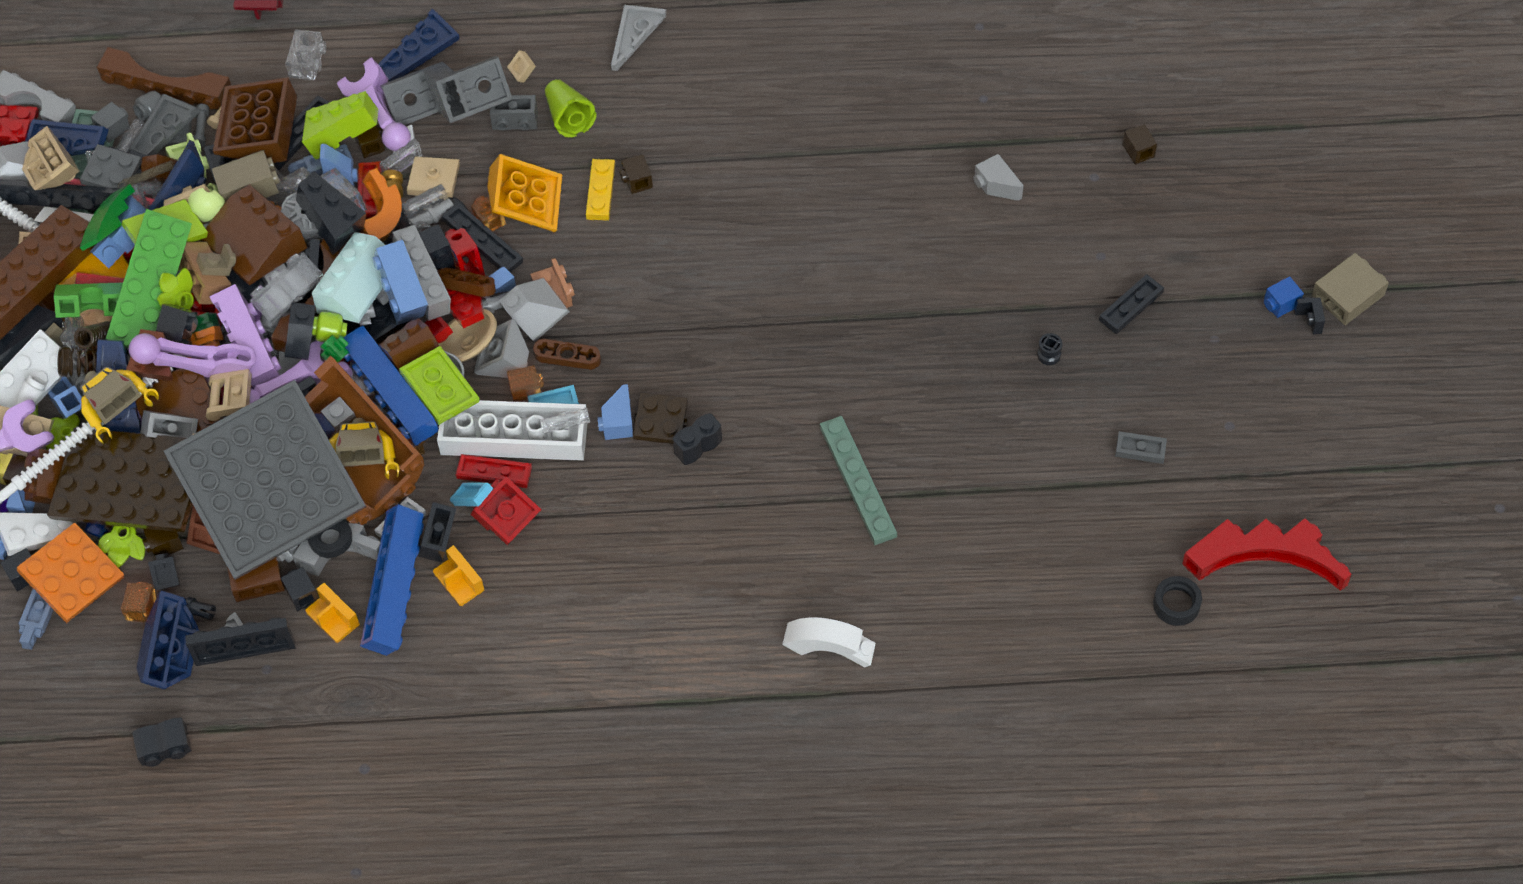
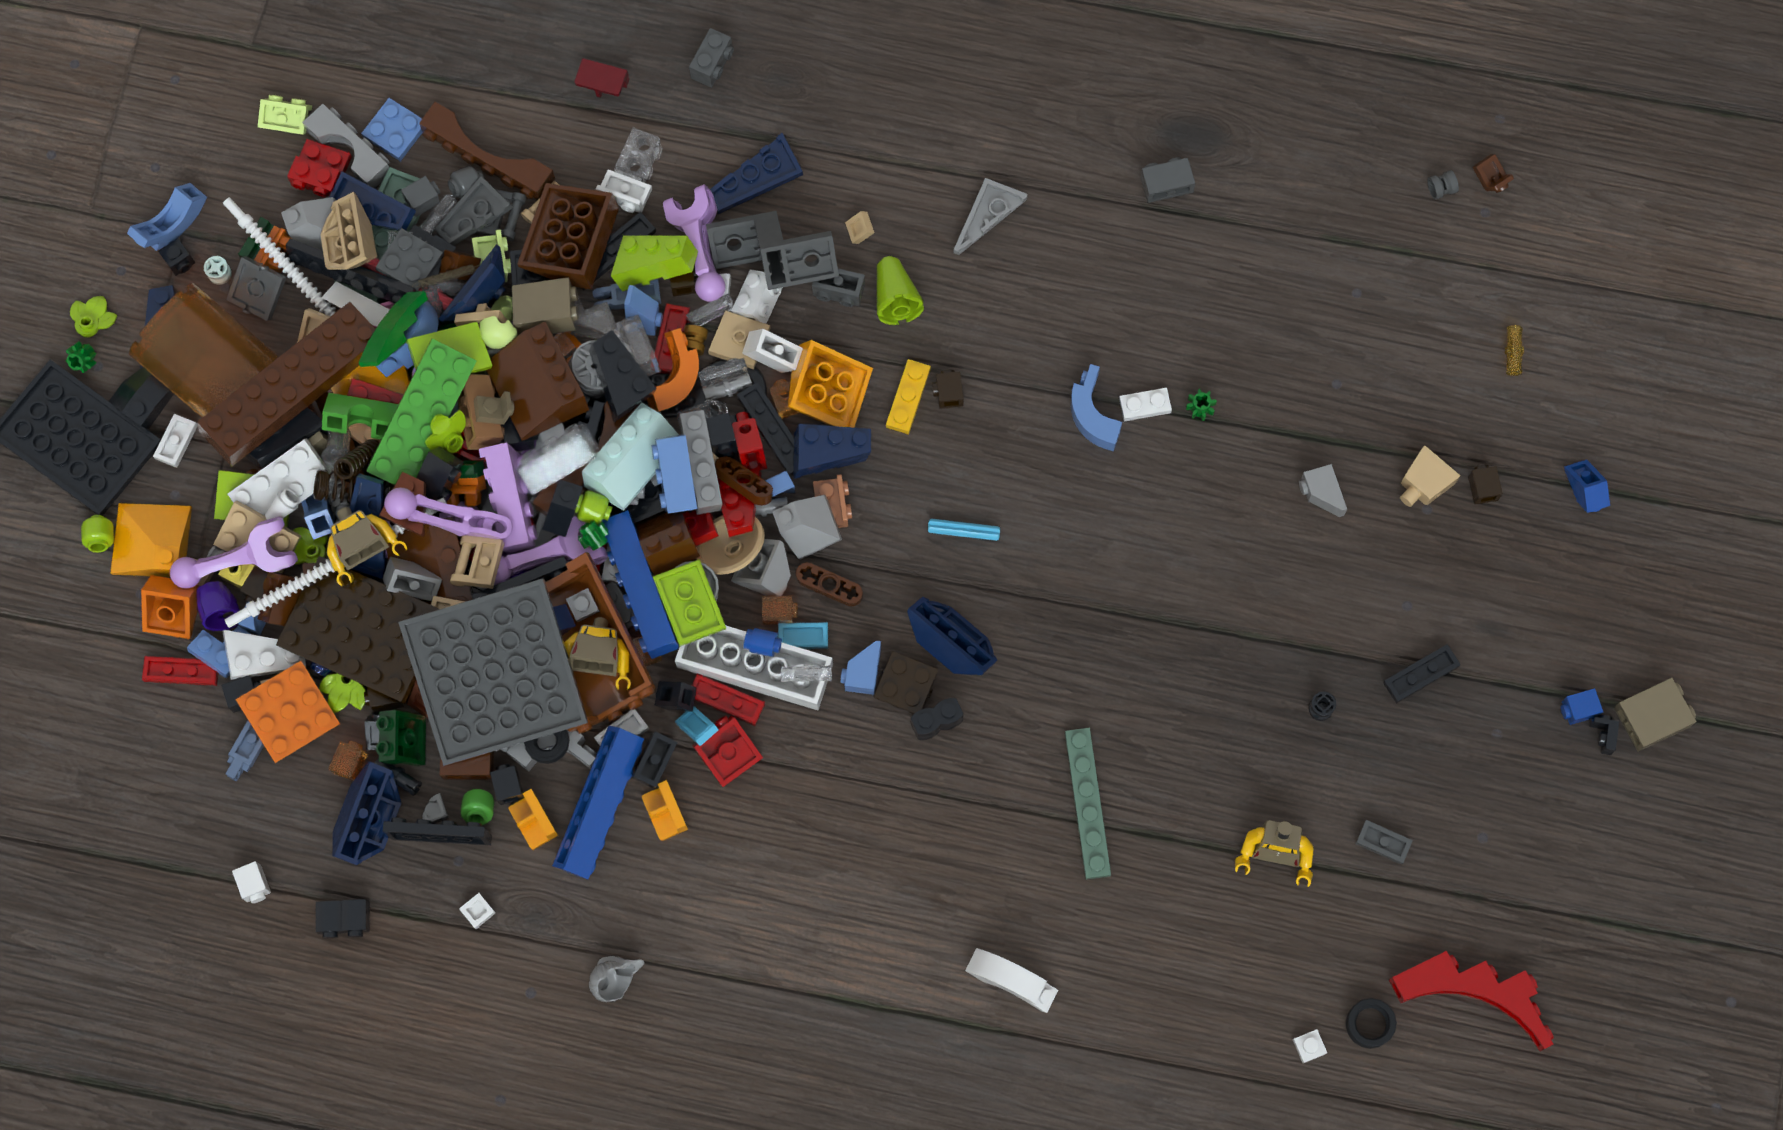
camera: 15 degrees right, 15 degrees up
none -> white brick [232,861,271,903]
none -> medium blue plate [361,98,423,162]
none -> dark green plate [376,710,426,766]
none -> white plate [459,893,495,929]
none -> bright green head [461,789,495,825]
none -> light grey hair [589,956,645,1002]
none -> white bracket [596,170,652,213]
none -> black brick [654,681,697,712]
none -> white bracket [731,270,783,324]
none -> white brick [742,329,803,373]
none -> blue brick [744,628,782,657]
none -> dark blue wedge [793,424,871,479]
none -> dark blue wedge [907,597,997,675]
none -> medium azure axle [928,519,1000,541]
none -> medium blue arch [1071,364,1122,452]
none -> white plate [1119,388,1172,421]
none -> green gear [1186,389,1217,421]
none -> torso [1235,820,1313,887]
none -> white plate [1293,1029,1327,1063]
none -> tan torso [1400,446,1460,507]
none -> clear yellow pin [1505,325,1524,376]
none -> blue slope [1564,460,1610,513]

